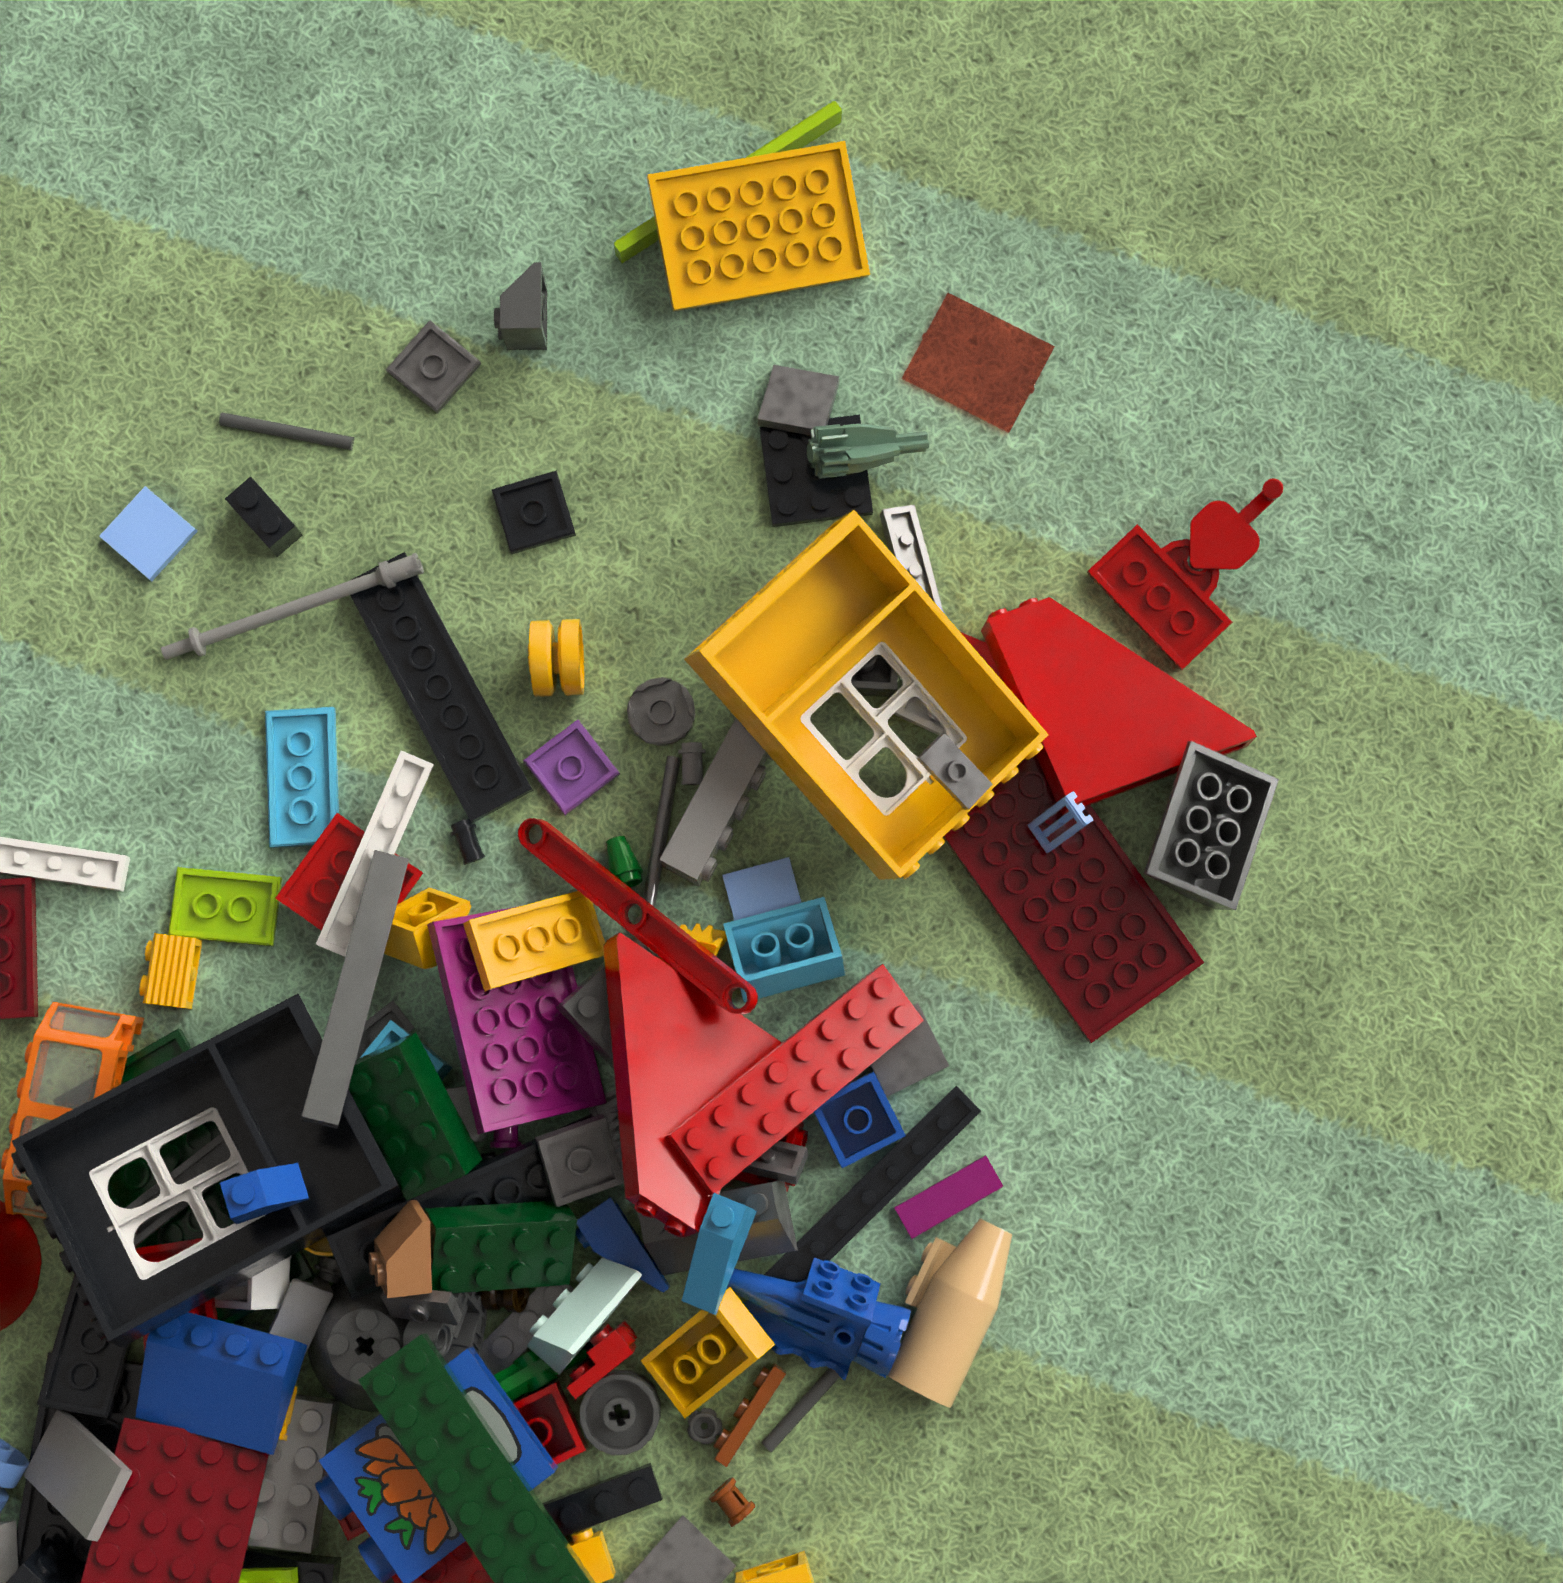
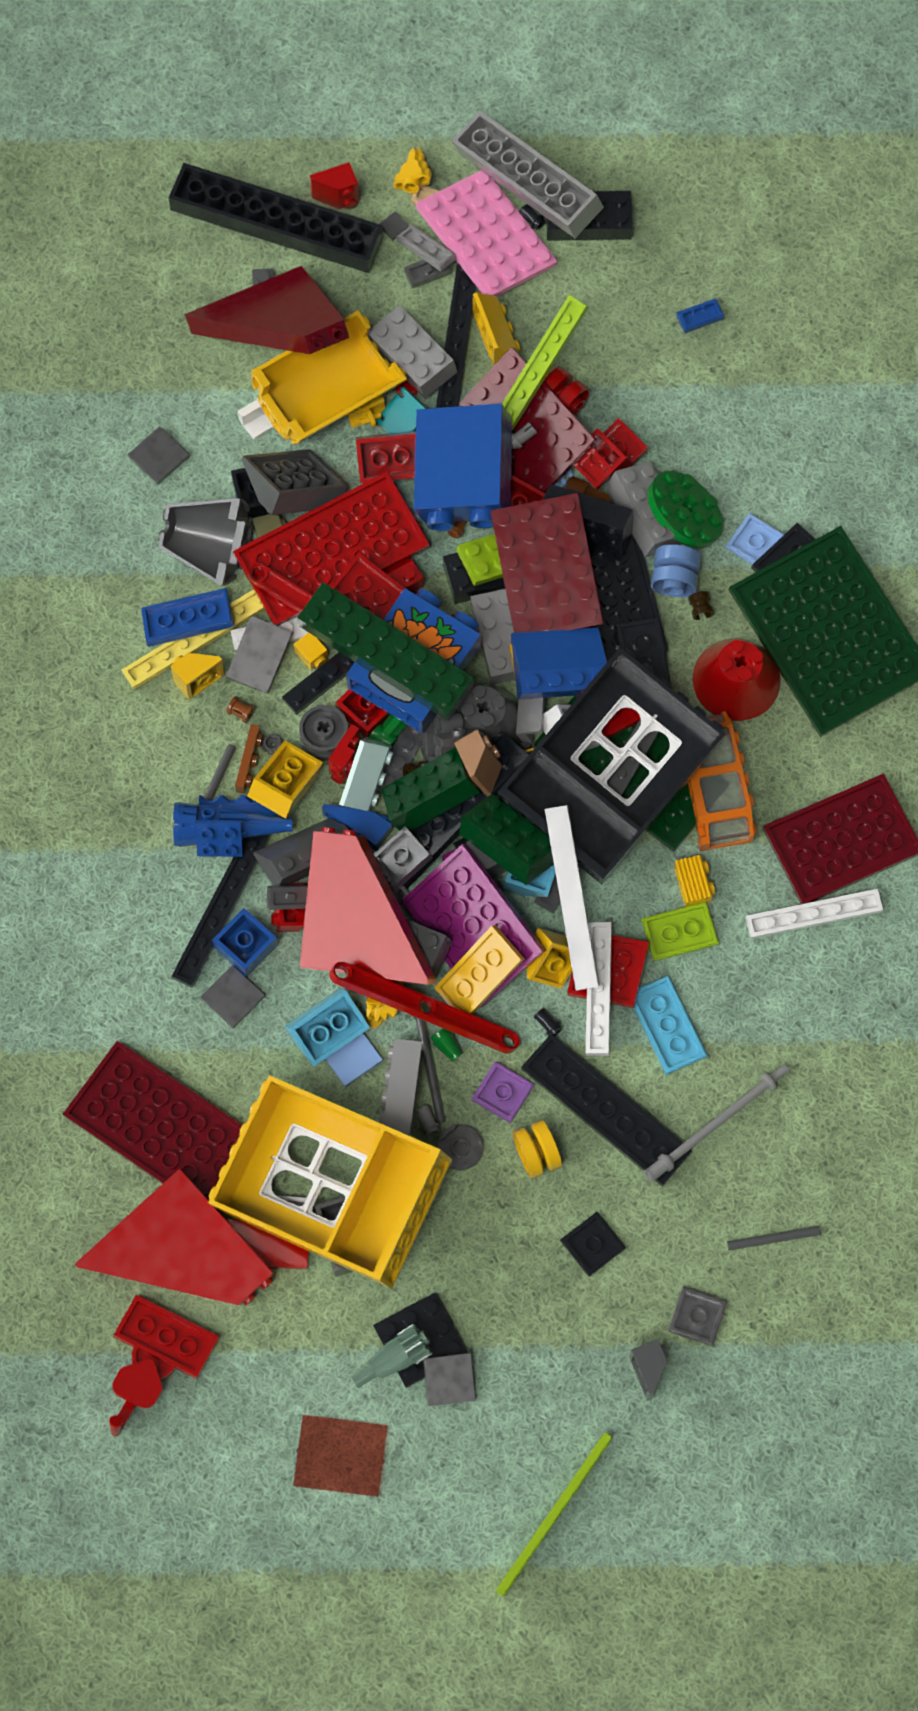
camera: 160 degrees right, 10 degrees down
light grey tile [23,1410,132,1542] -> none
light blue tile [99,486,198,581] -> none
blue slope [220,1163,309,1224] -> none
black brick [225,476,303,557] -> none
yellow plate [647,141,870,312] -> none
plate [667,964,924,1195] -> none
dark azure slope [681,1193,757,1315] -> none
plate [879,505,944,613] -> none
tan piece [888,1219,1012,1408] -> none
magenta tile [894,1155,1004,1239] -> none
flat silver plate [916,733,993,810] -> none
light blue tile [1028,791,1093,853] -> none
dark grey slope [1144,741,1279,910] -> none

